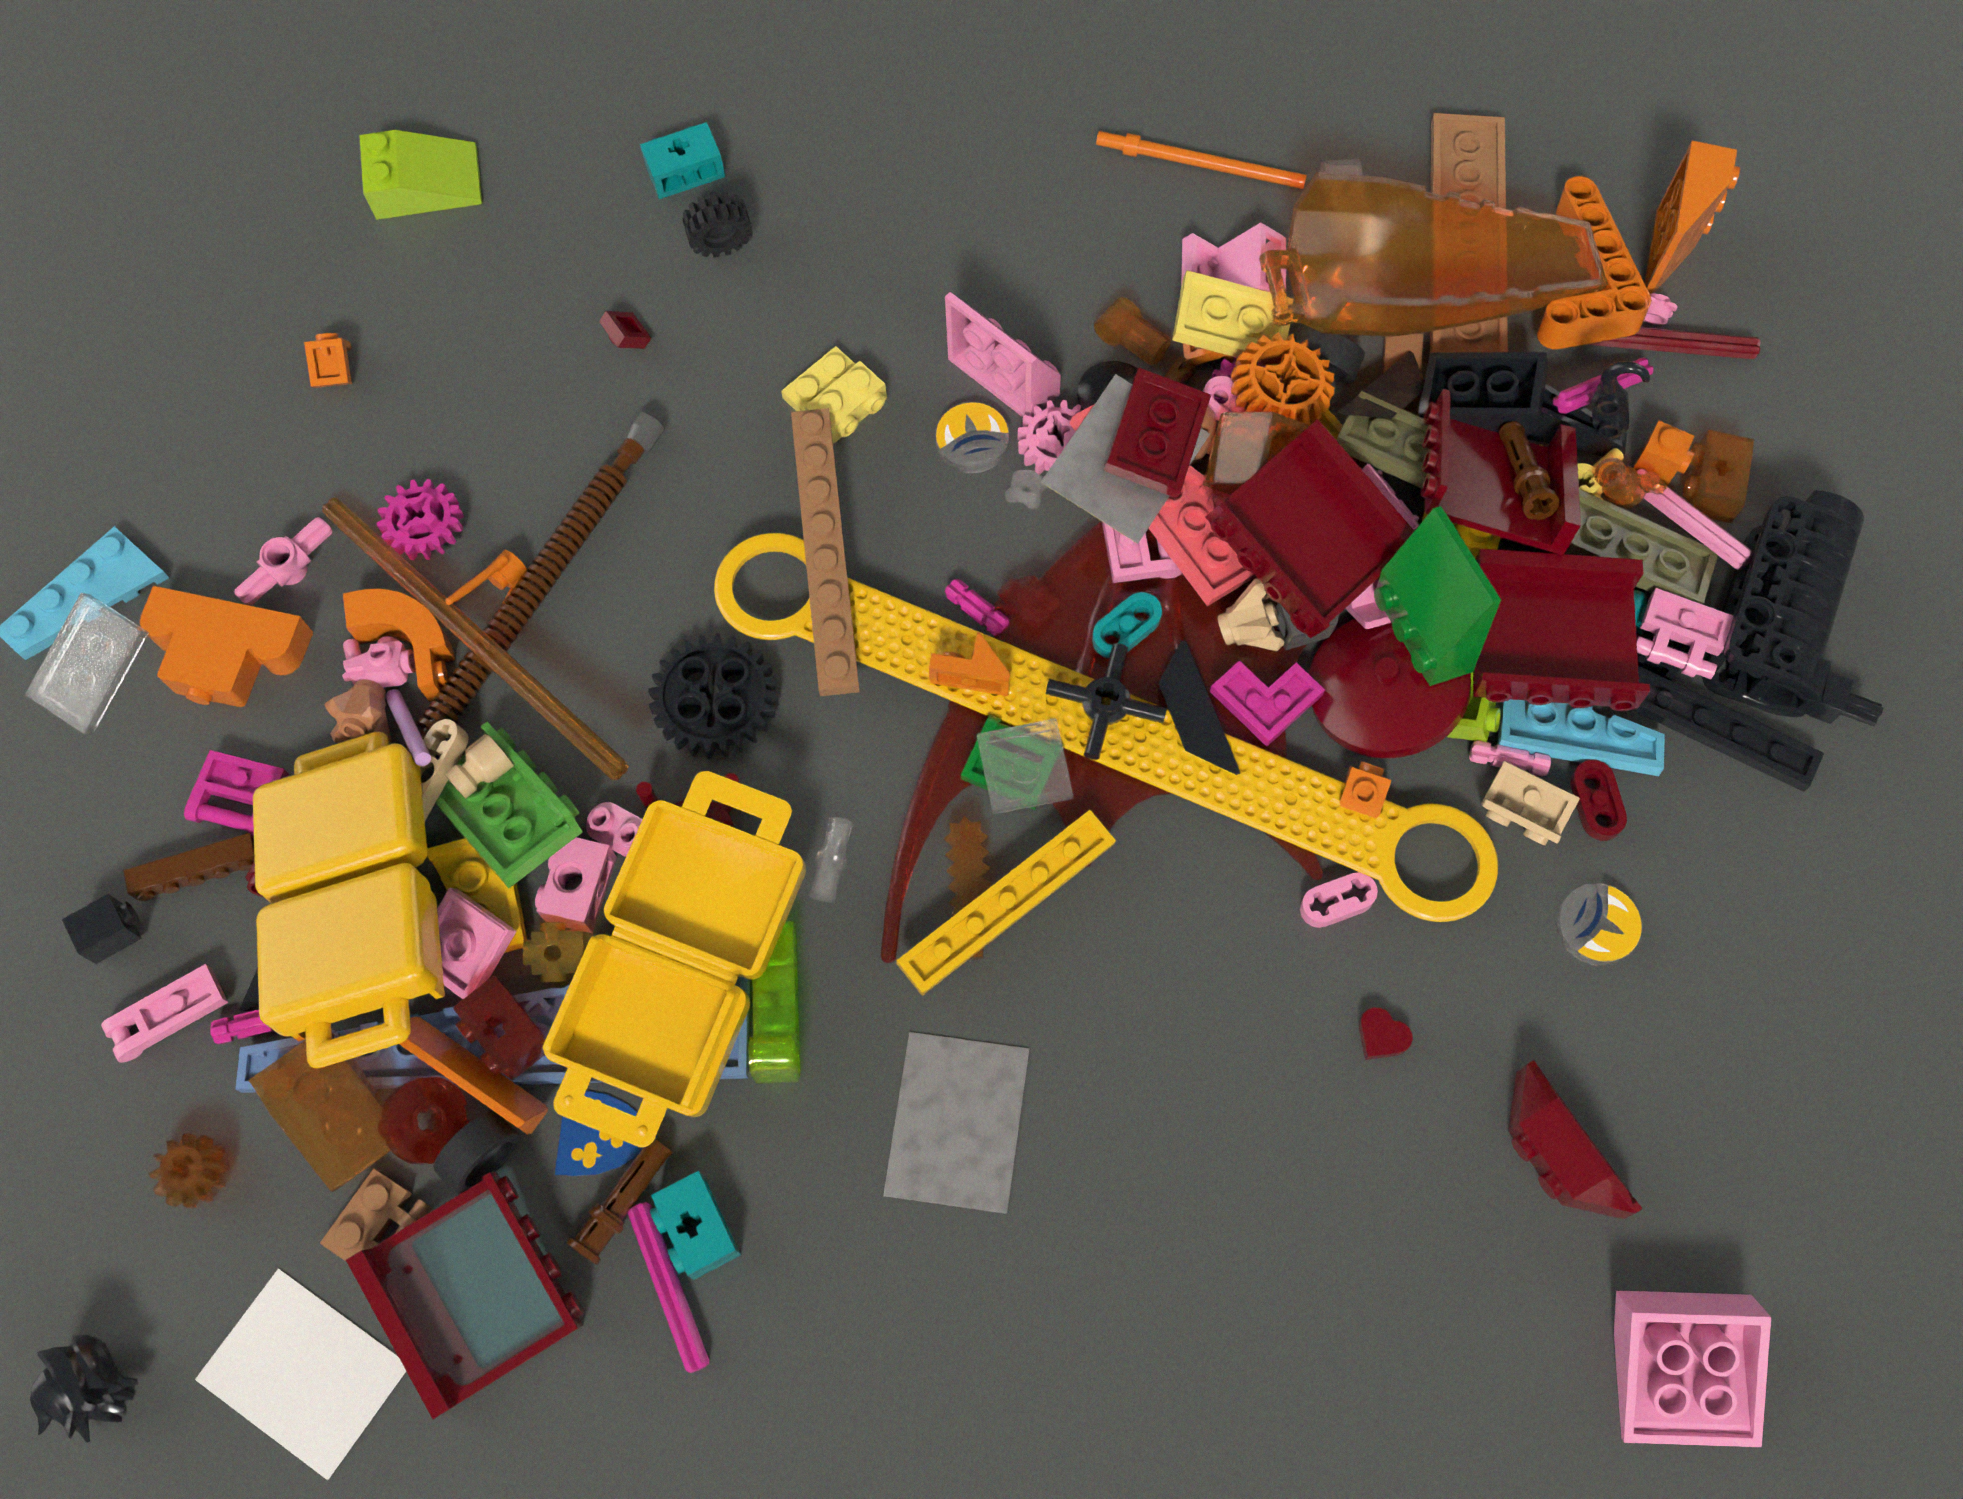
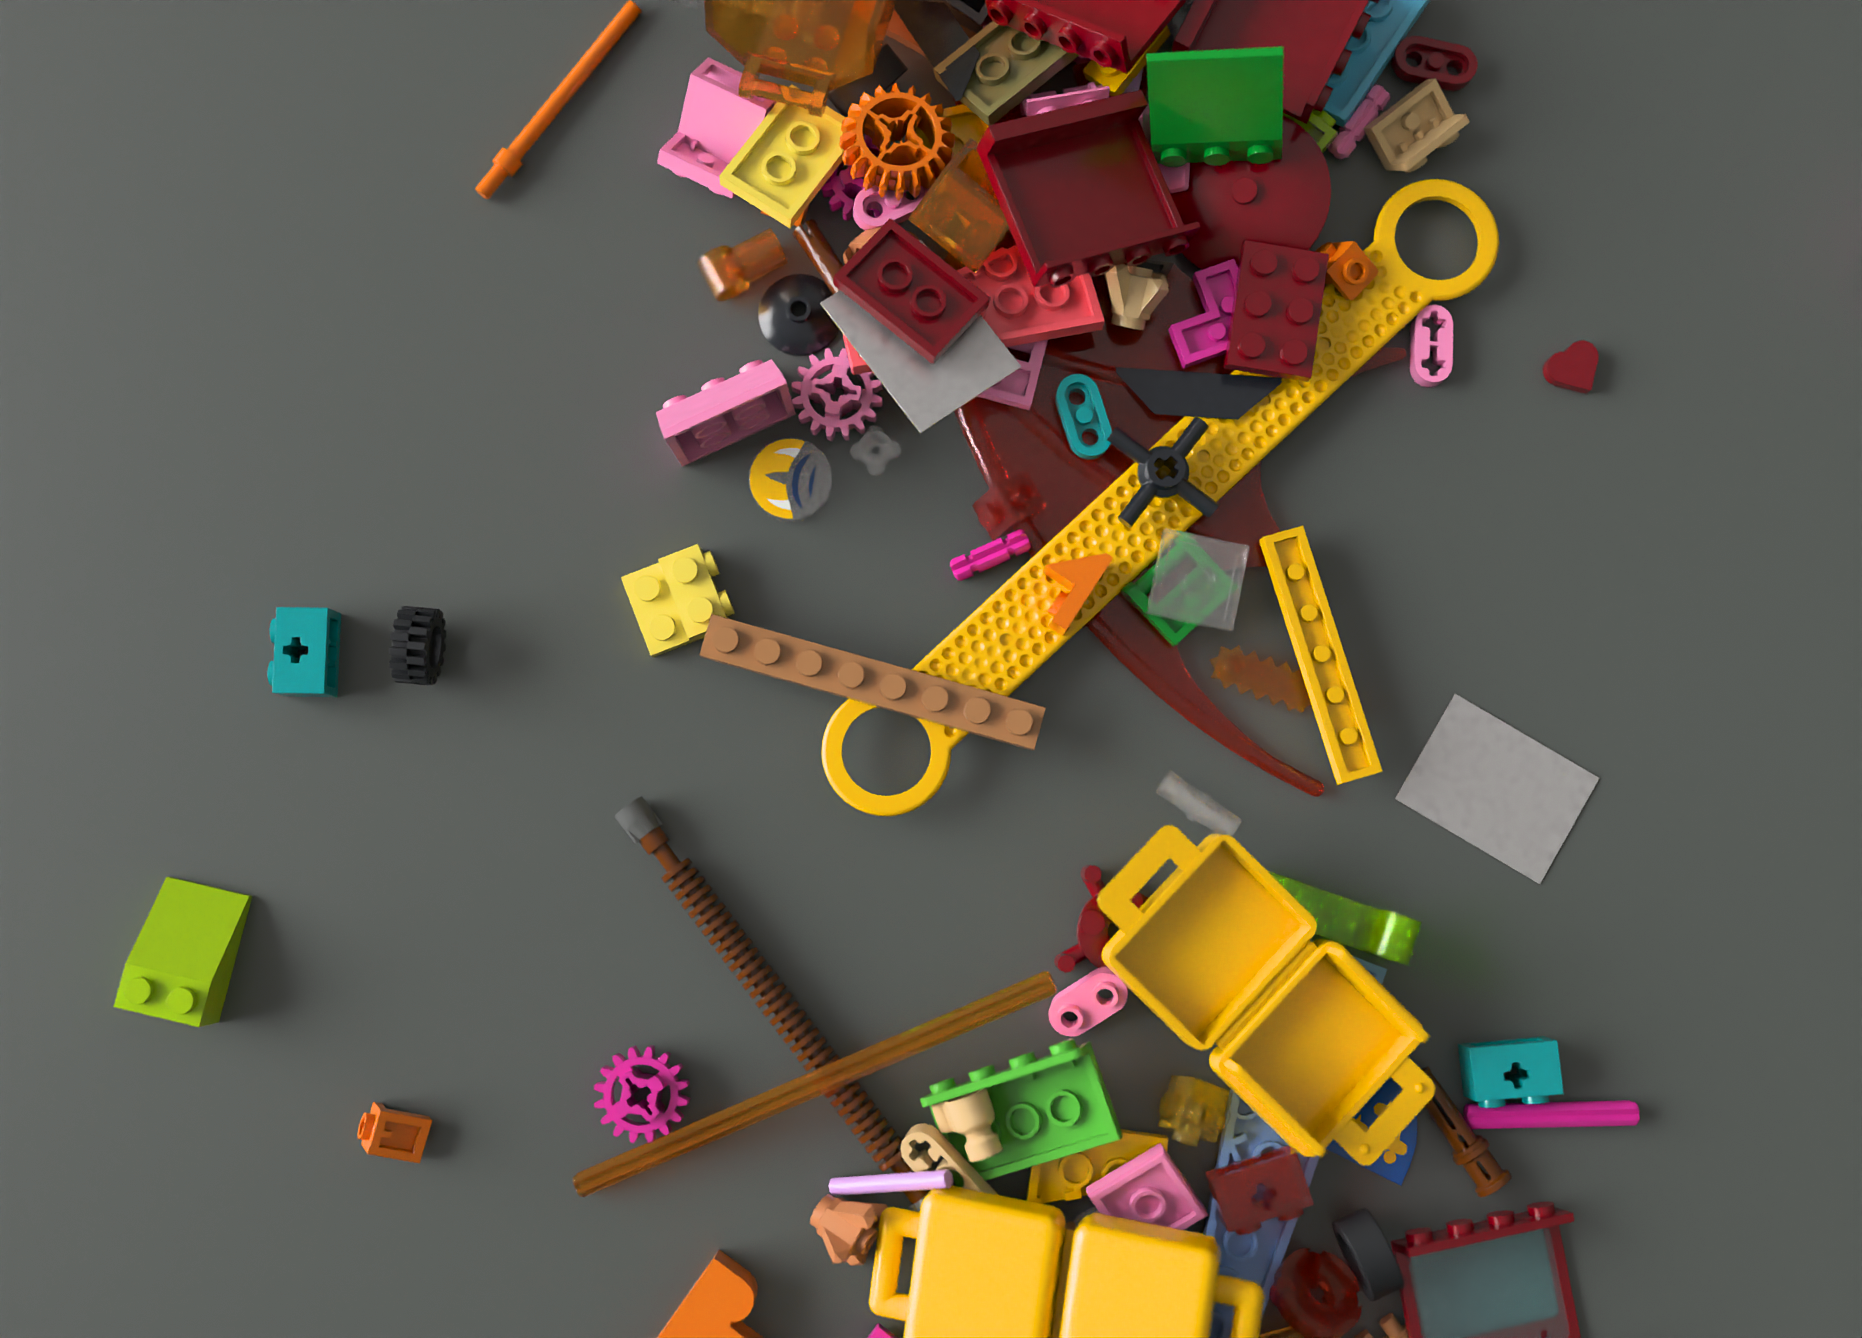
camera: 70 degrees left, 15 degrees up
bright pink axle [234,517,333,606] -> none
bright pink piece [342,636,416,688] -> none
orange arch [343,589,455,702] -> none
orange slope [400,1016,548,1135] -> none
orange plant [445,549,527,620] -> none
bright pink brick [535,837,617,934] -> none
dark red plate [599,311,651,349] -> none
black gear [648,633,779,759] -> none
dark red wedge [1508,1060,1643,1219] -> none
tile [1556,883,1643,966] -> none
none -> dark red plate [1224,240,1329,382]

